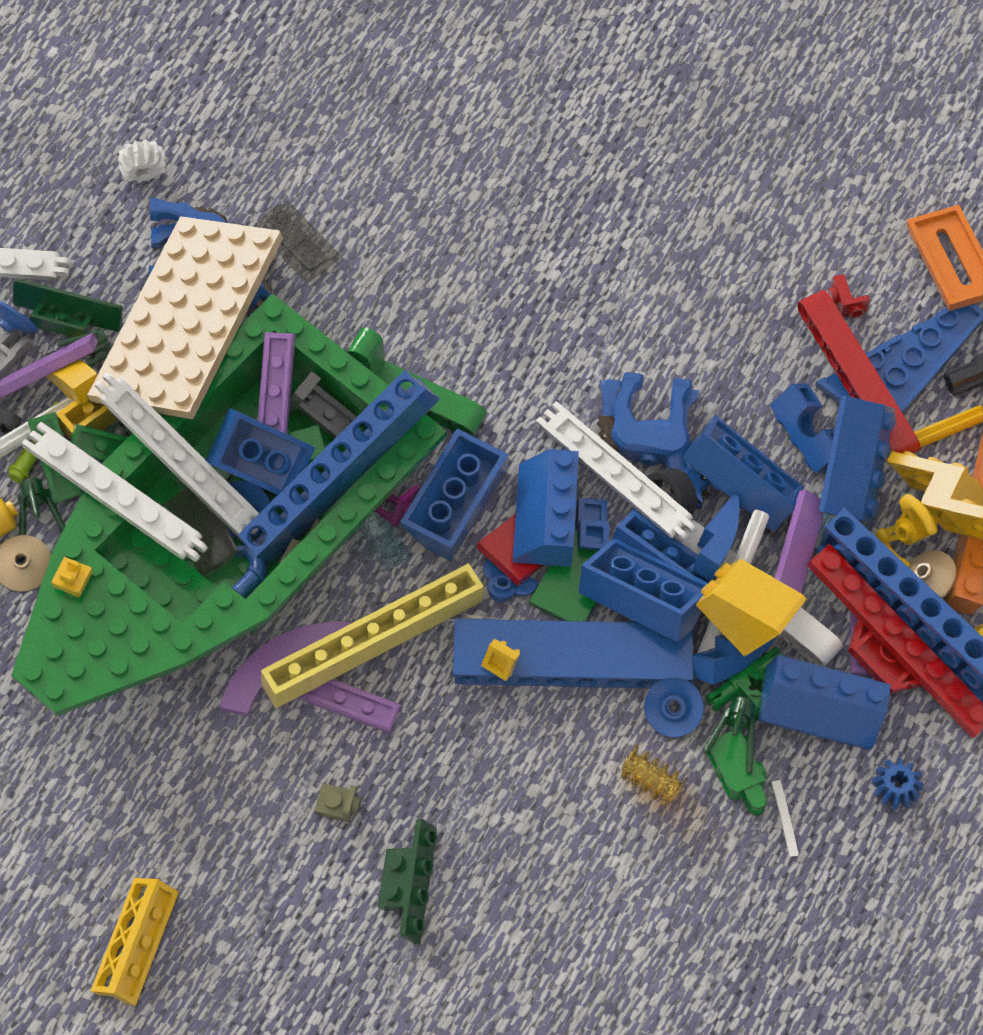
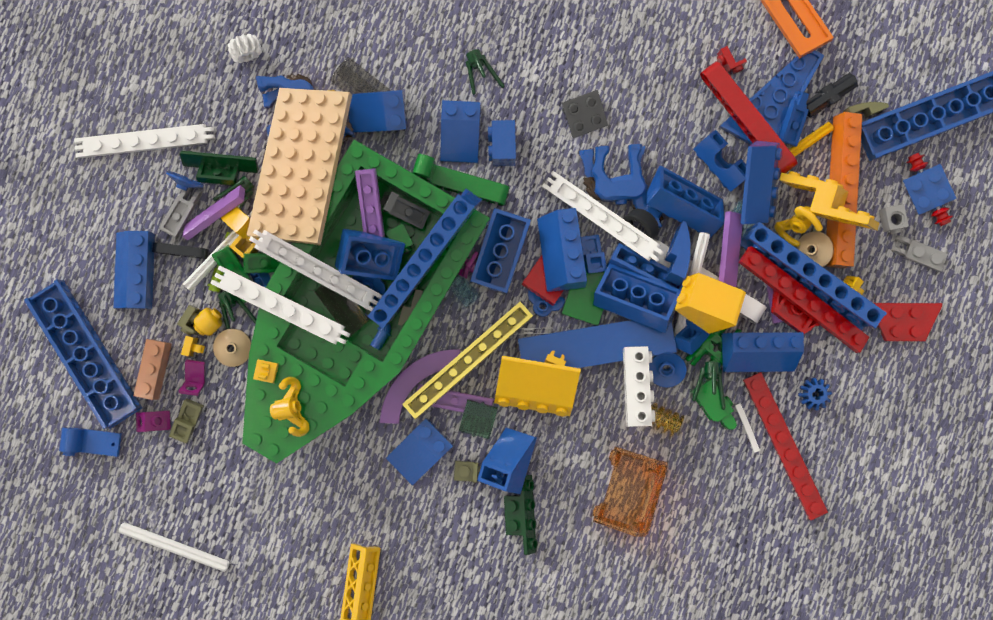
camera: 10 degrees left, 20 degrees up
none -> yellow piece [270,377,310,437]
none -> blue slope [349,90,407,133]
none -> blue slope [386,418,453,486]
none -> blue slope [440,100,481,163]
none -> clear green piece [459,399,498,439]
none -> dark green plant [465,49,504,95]
none -> blue slope [477,428,537,494]
none -> blue brick [488,120,516,166]
none -> yellow slope [494,356,581,417]
none -> dark grey hinge [562,90,608,138]
none -> clear orange windscreen [593,446,668,537]
none -> white brick [623,346,655,427]
none -> red plate [743,372,828,521]
none -> blue hinge [779,91,809,147]

